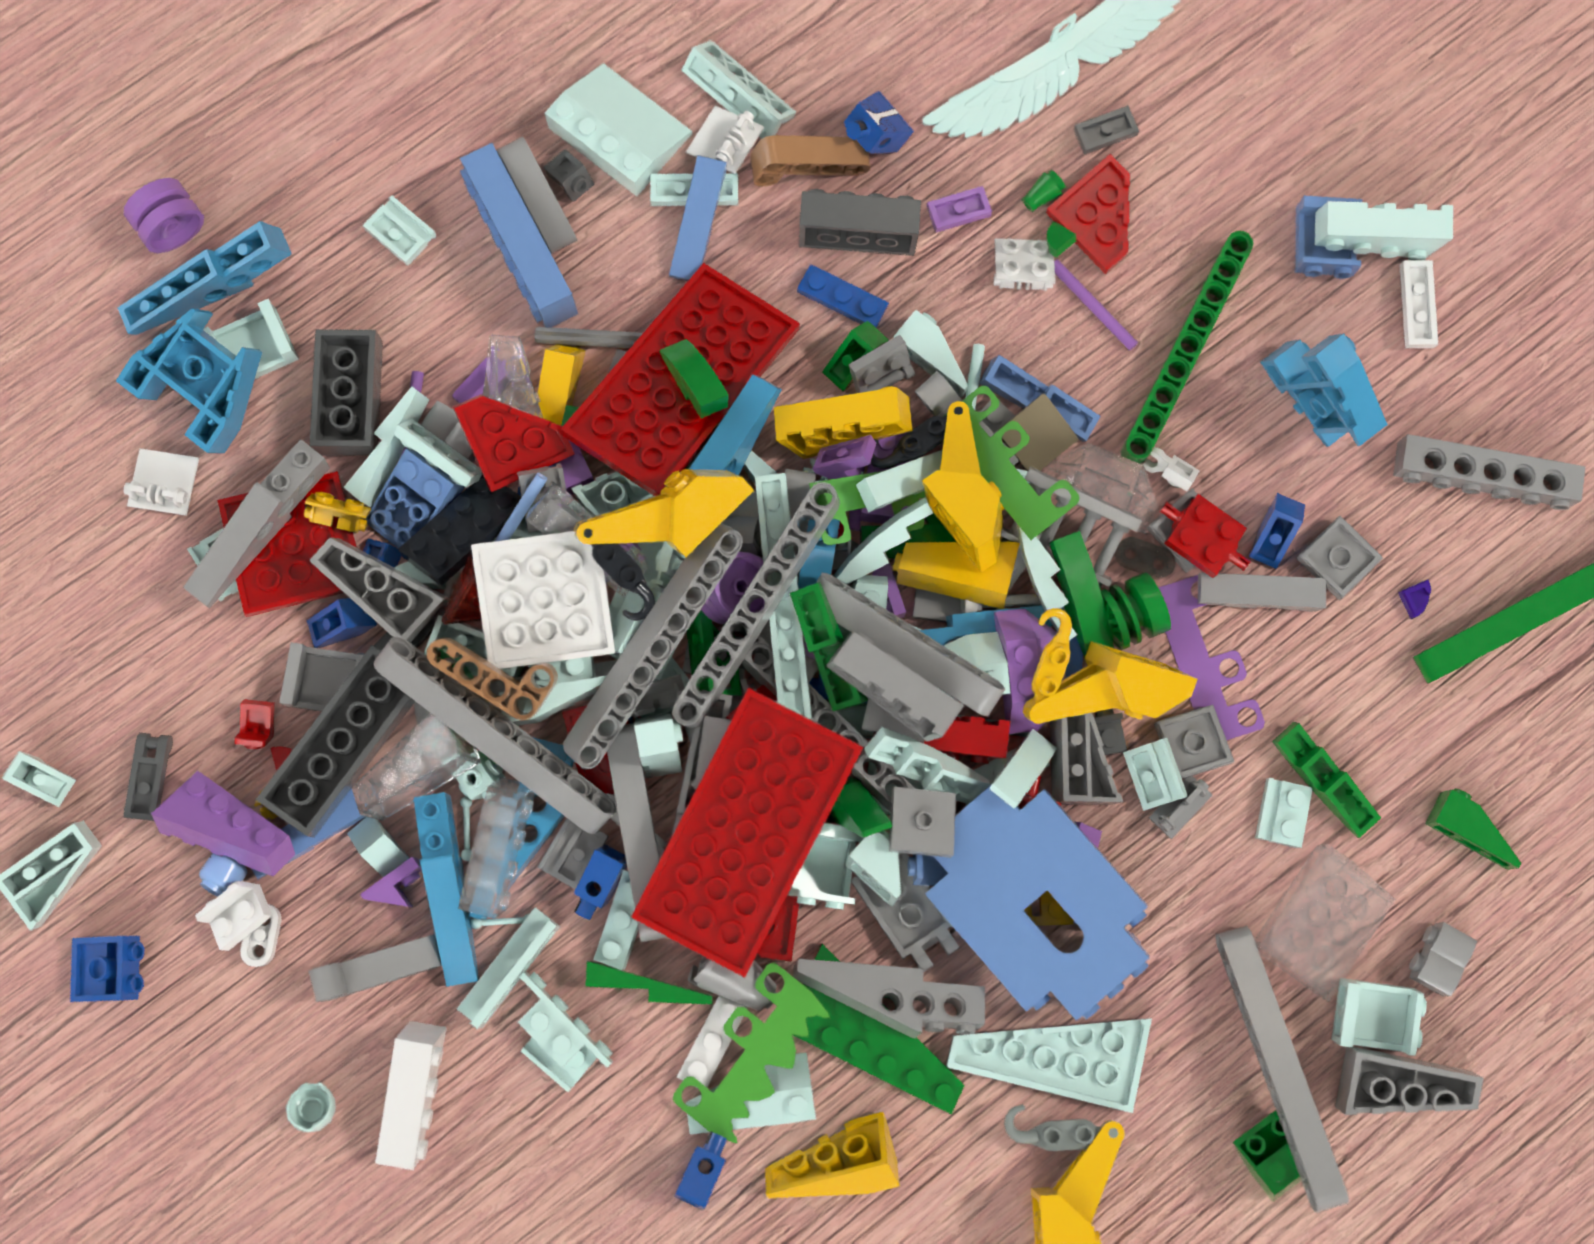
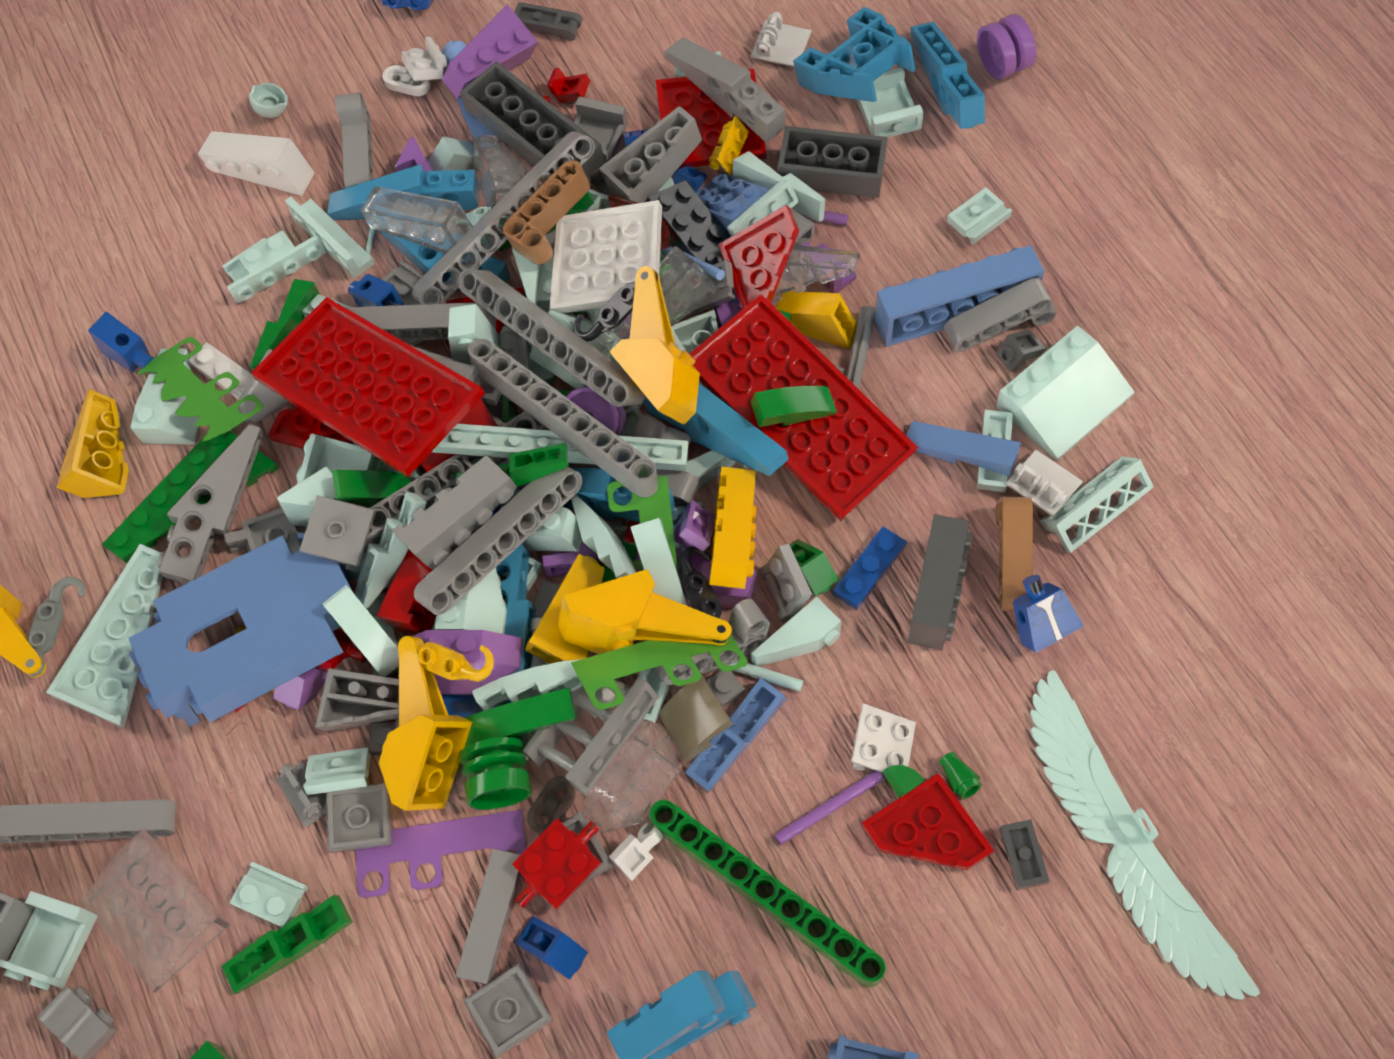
camera: 110 degrees right, 15 degrees down
medium lavender plate [927,186,992,233] -> none

